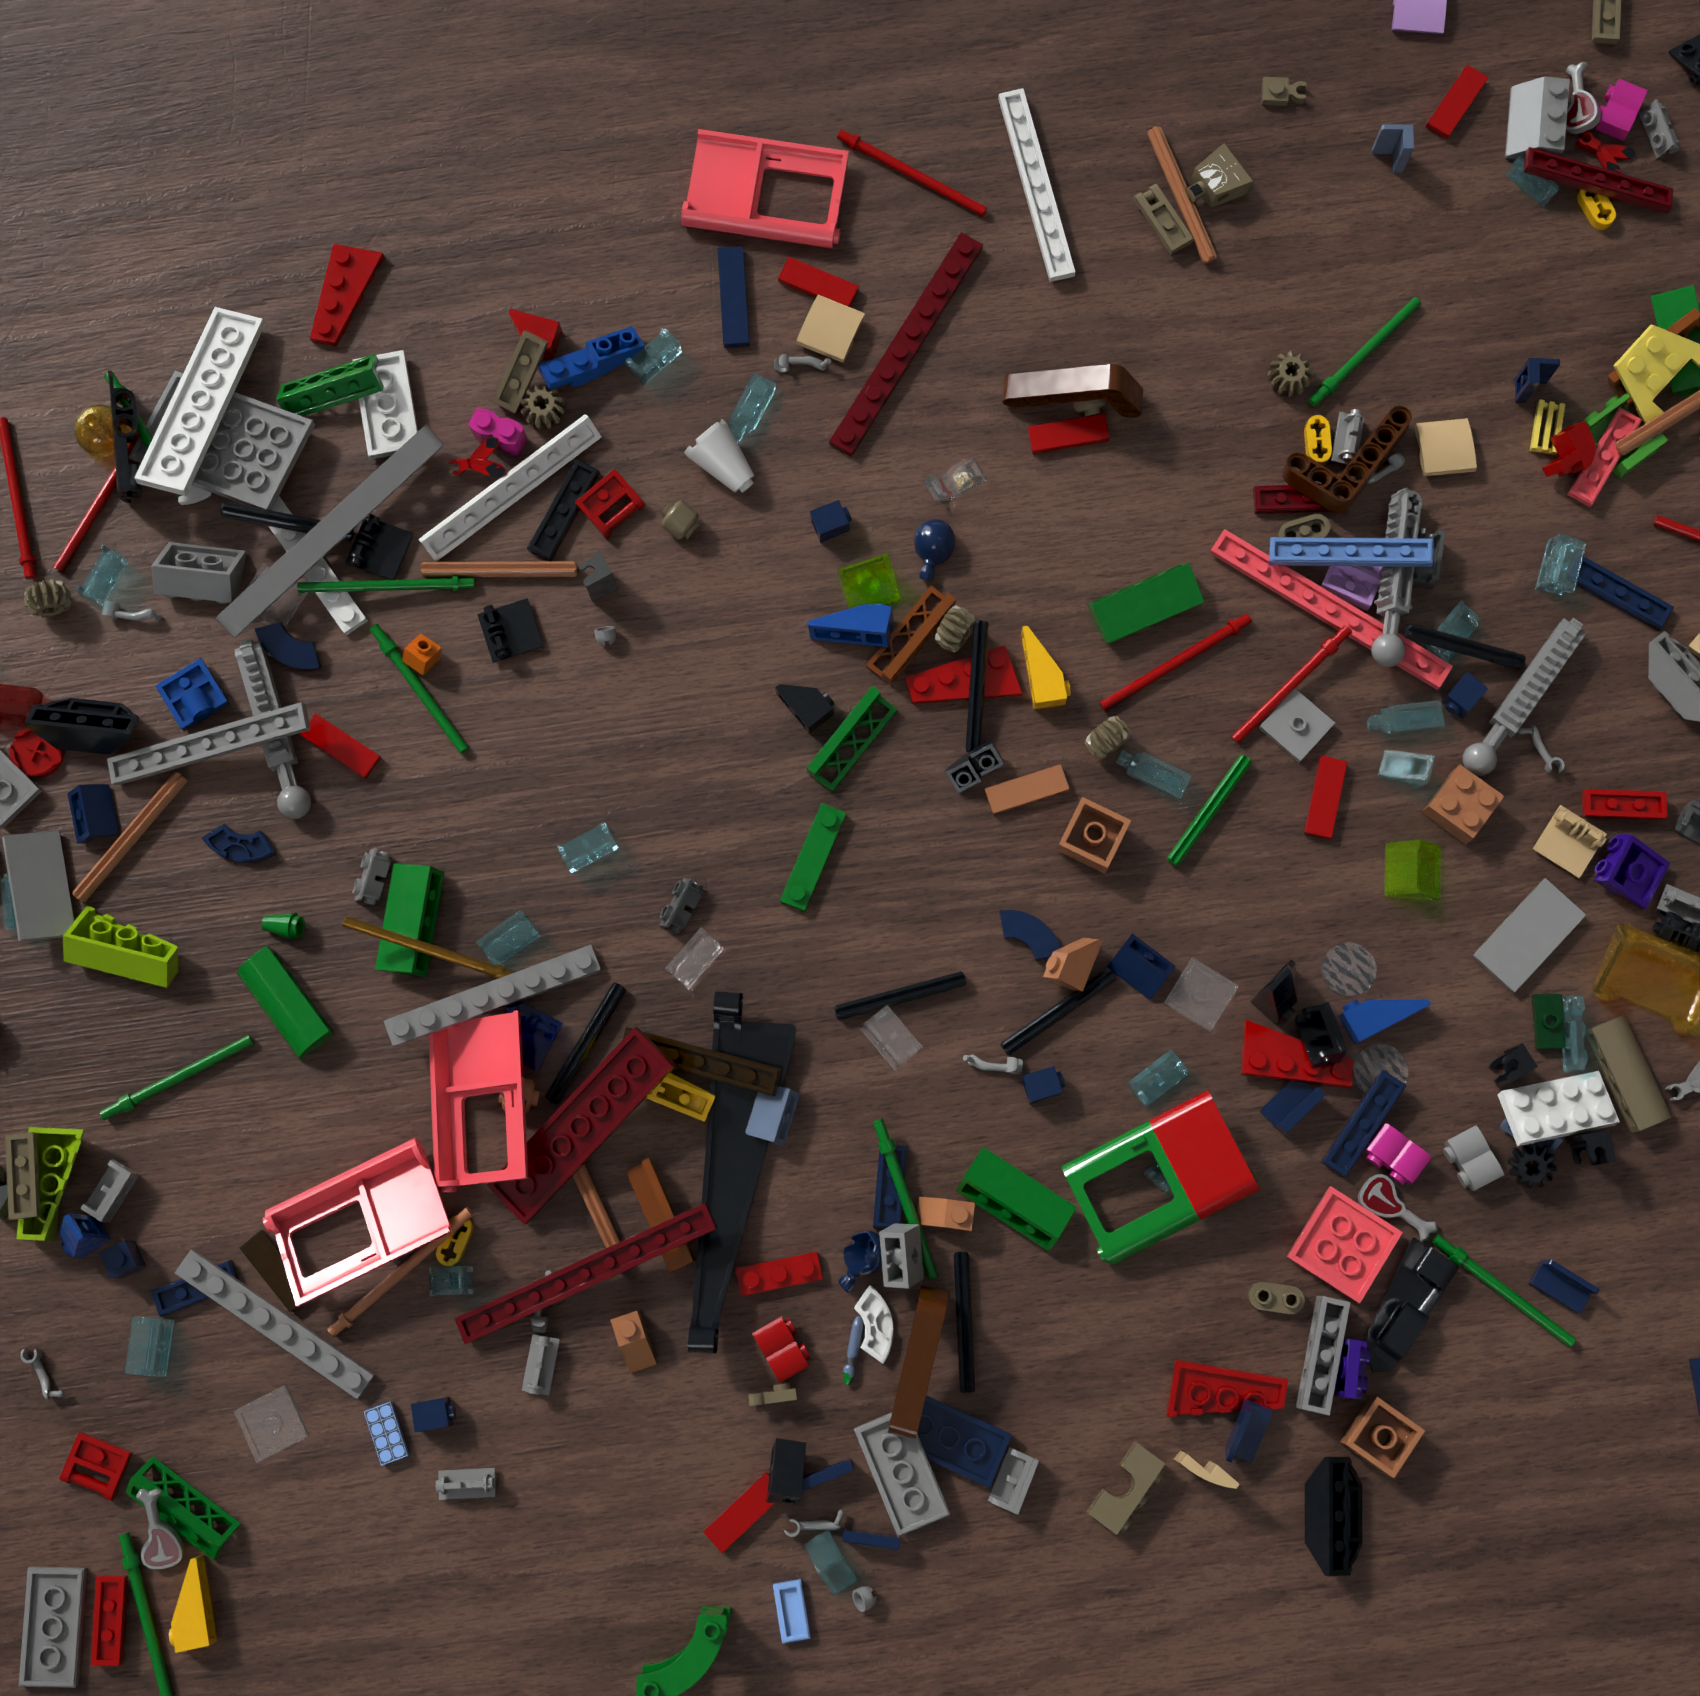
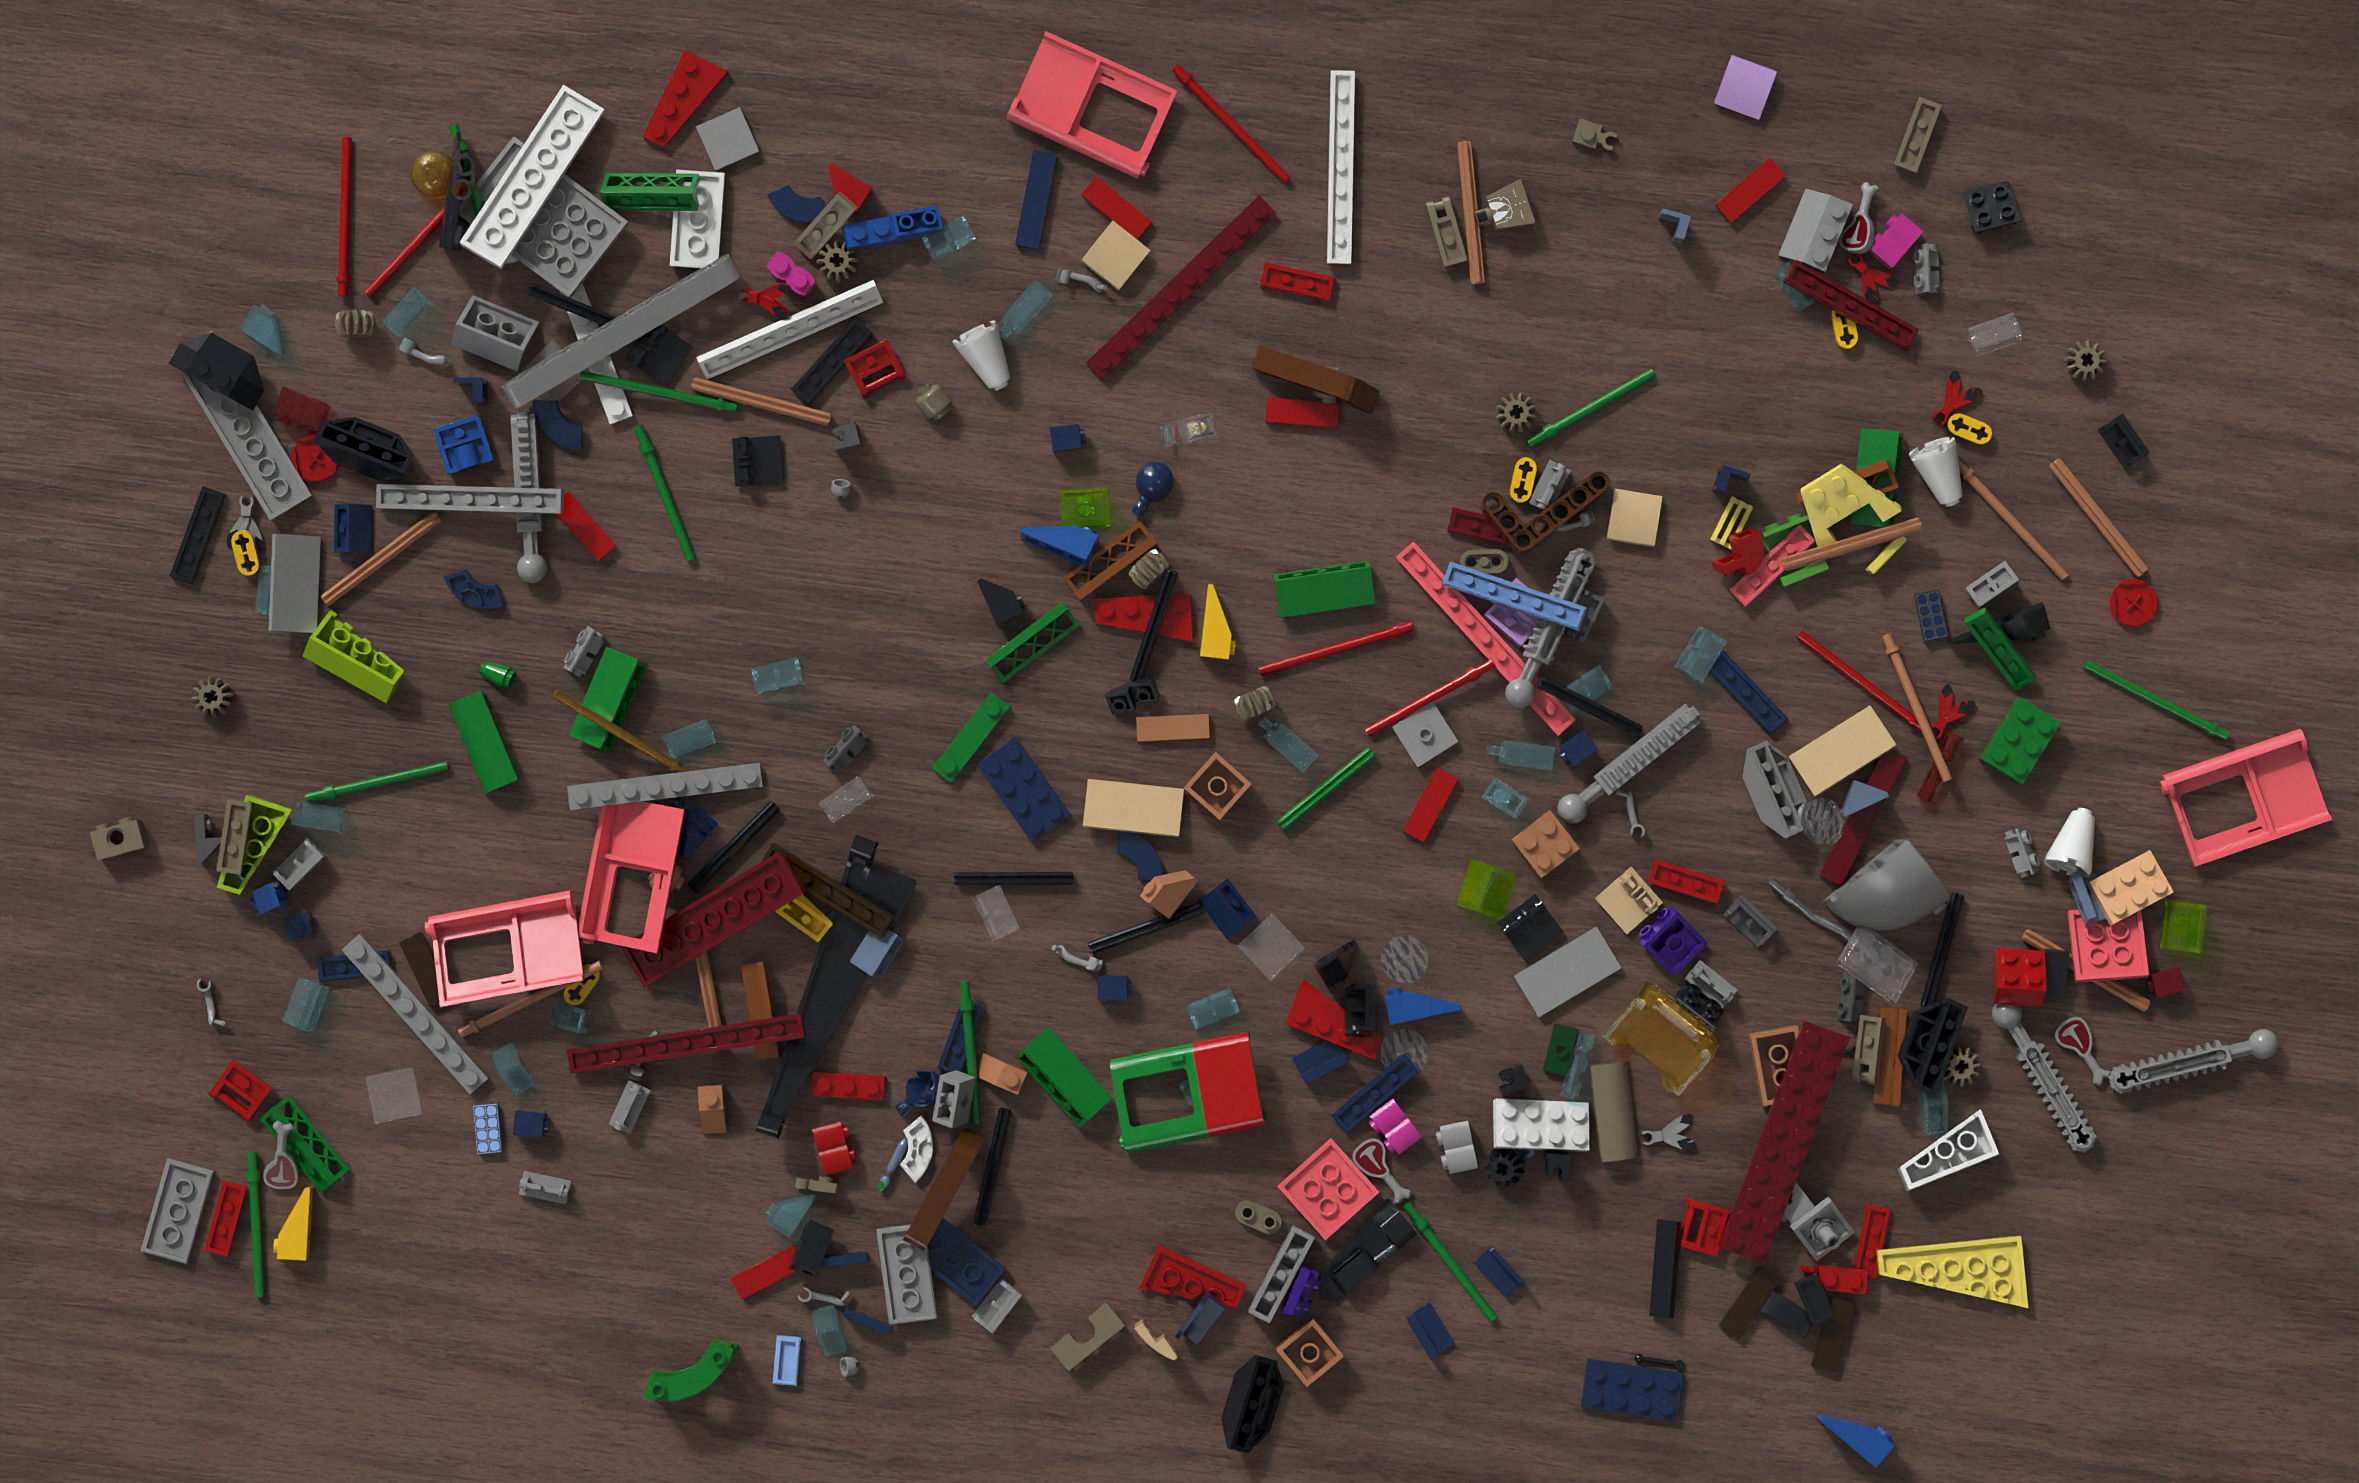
camera: 15 degrees right, 10 degrees up
orange plate [402,633,442,675] -> none
none -> clear light blue hinge [291,801,347,832]
none -> dark blue panel [453,377,488,405]
none -> clear light blue slope [491,1042,536,1096]
none -> light grey tile [696,107,760,171]
none -> clear light blue slope [764,1193,817,1238]
none -> dark blue tile [767,185,825,223]
none -> dark blue plate [977,736,1071,843]
none -> tan tile [1083,779,1184,838]
none -> red tile [1260,262,1335,302]
none -> dark blue panel [1405,1303,1454,1360]
none -> black hinge [1497,894,1564,961]

